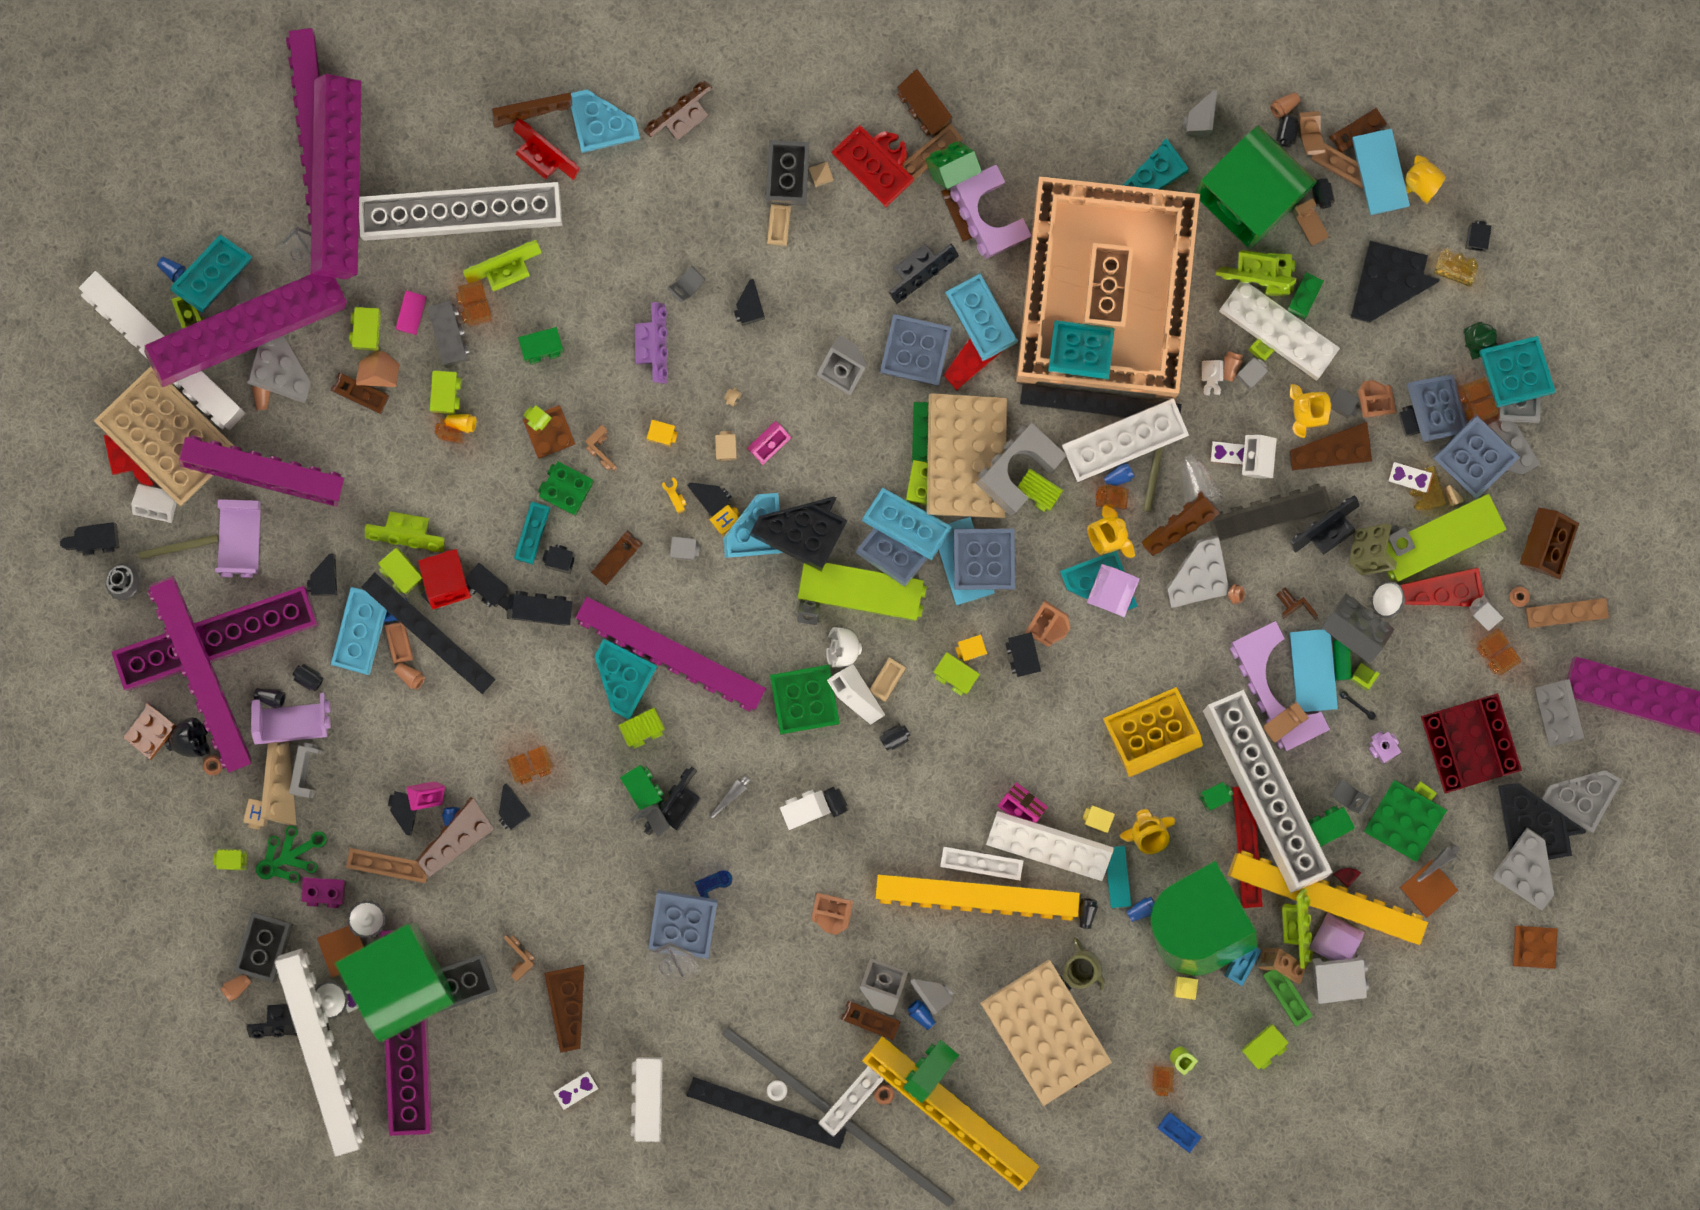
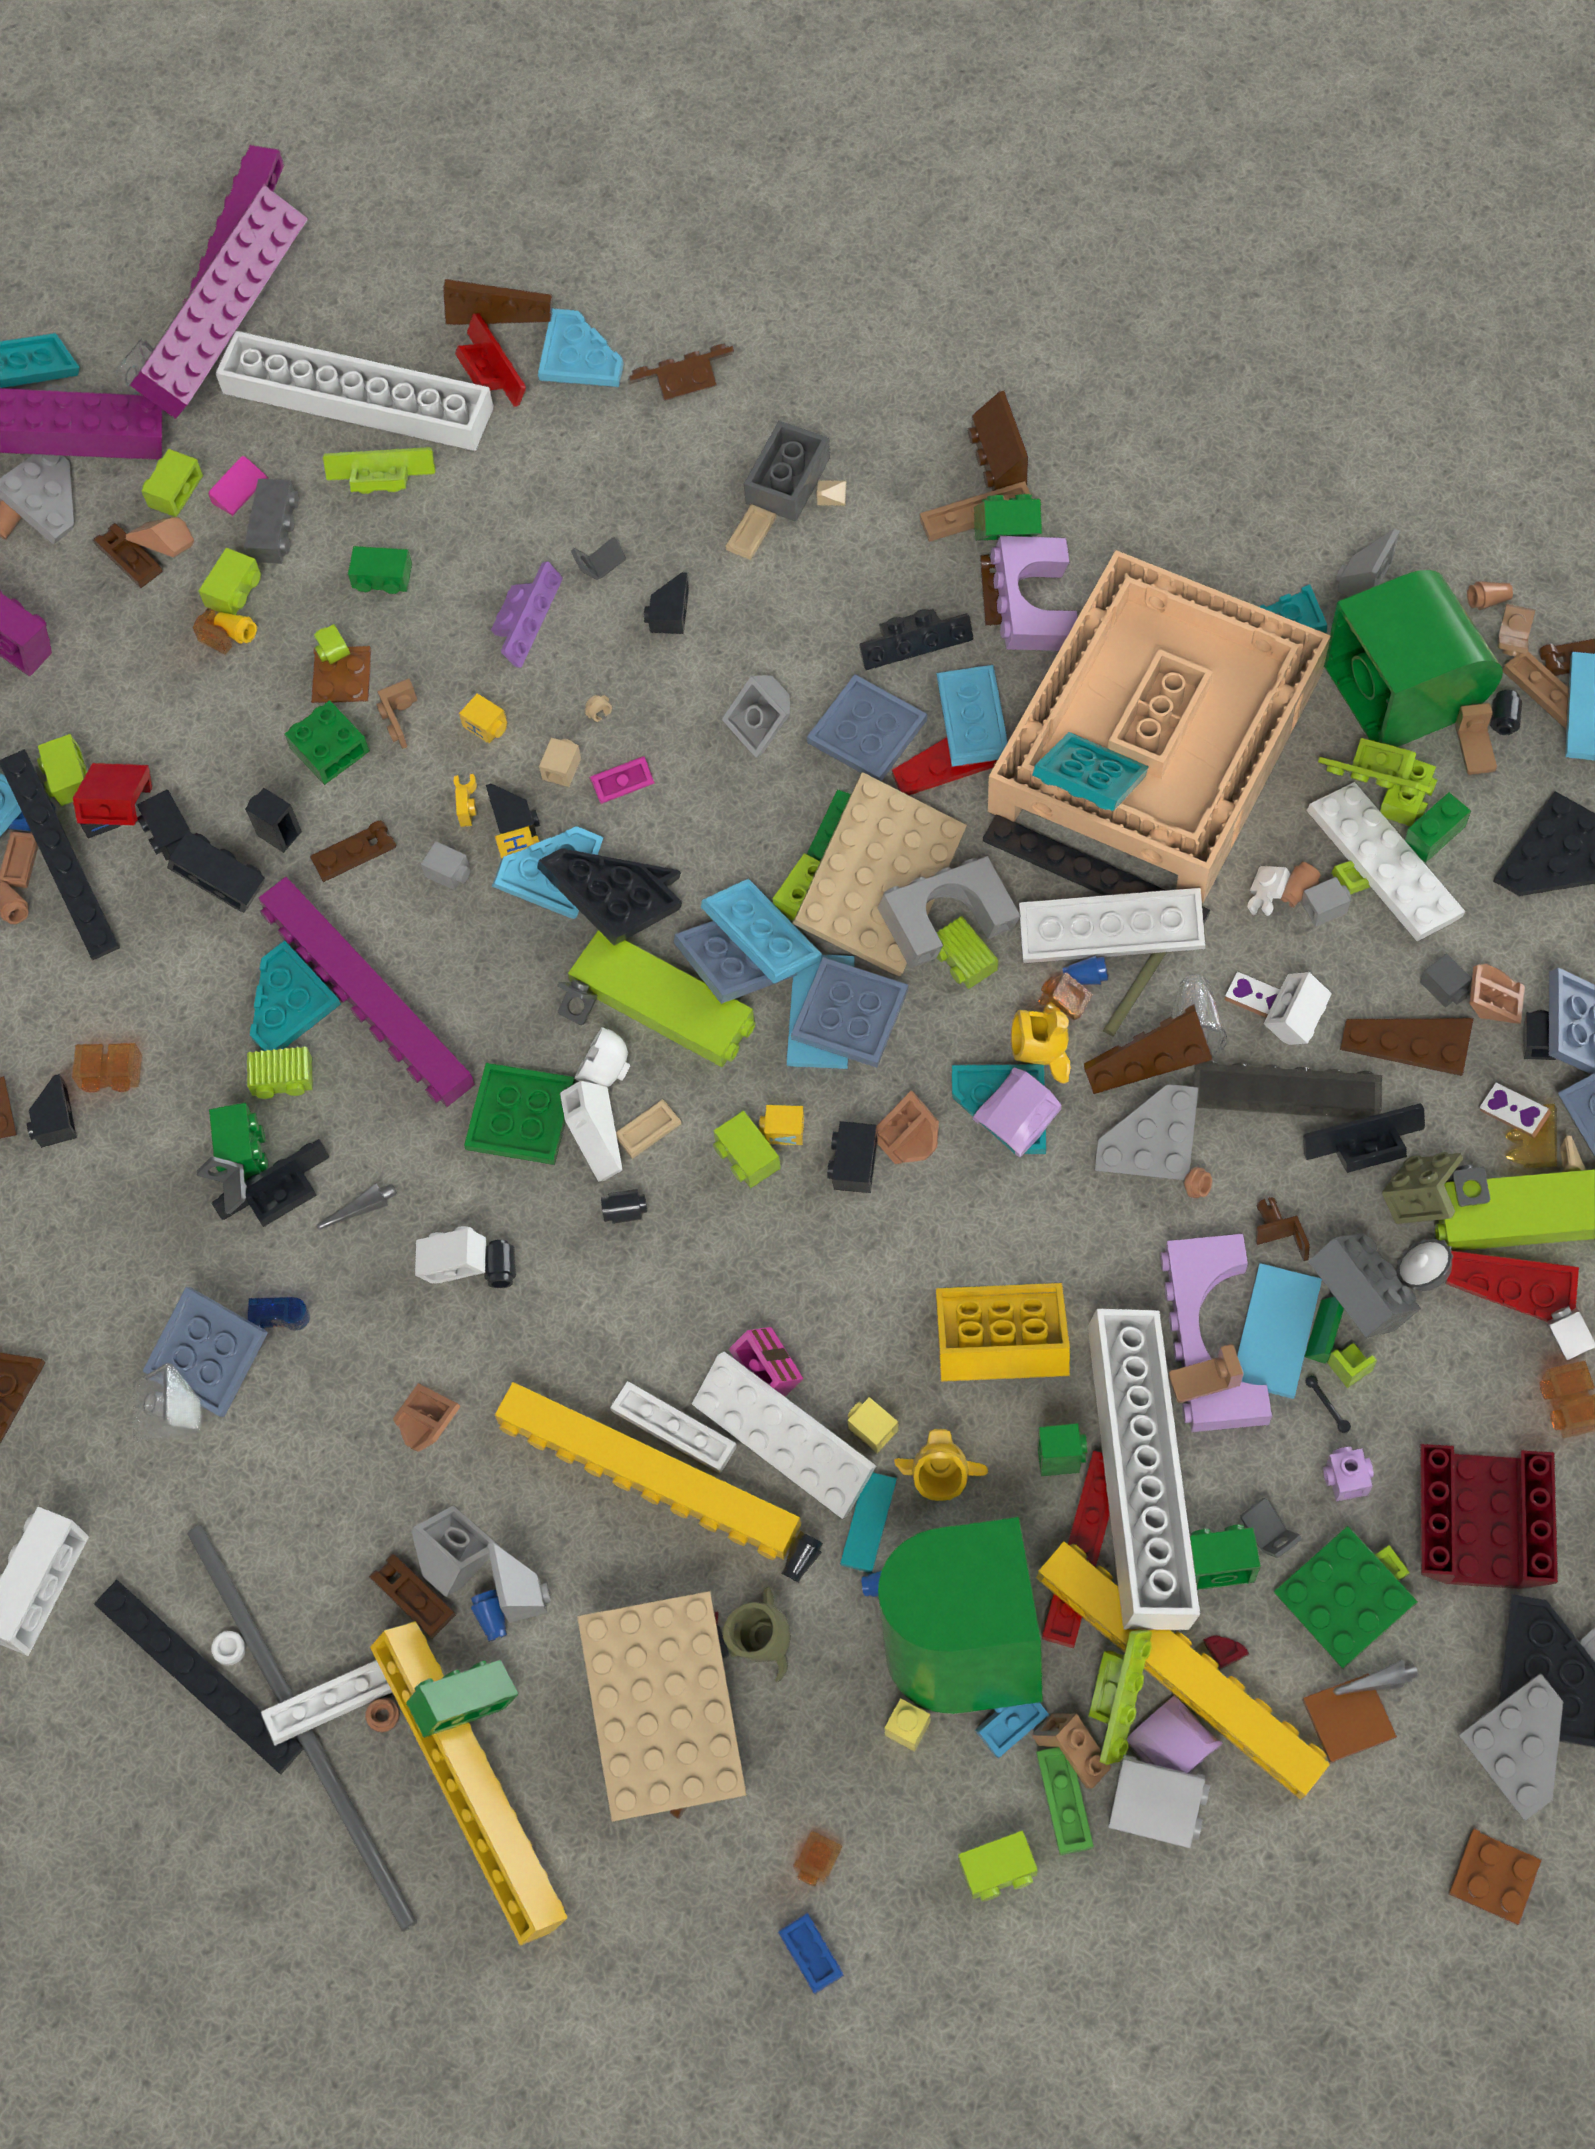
camera: 30 degrees right, 20 degrees down
lime bracket [365,511,445,552] -> none
clear orange piece [456,280,493,327] -> none
teal tile [514,501,551,565] -> none
red plate [831,125,915,208] -> none
lime plate [1170,1047,1198,1076] -> none
black brick [1276,116,1299,147] -> none
yellow piece [1290,384,1331,438] -> none

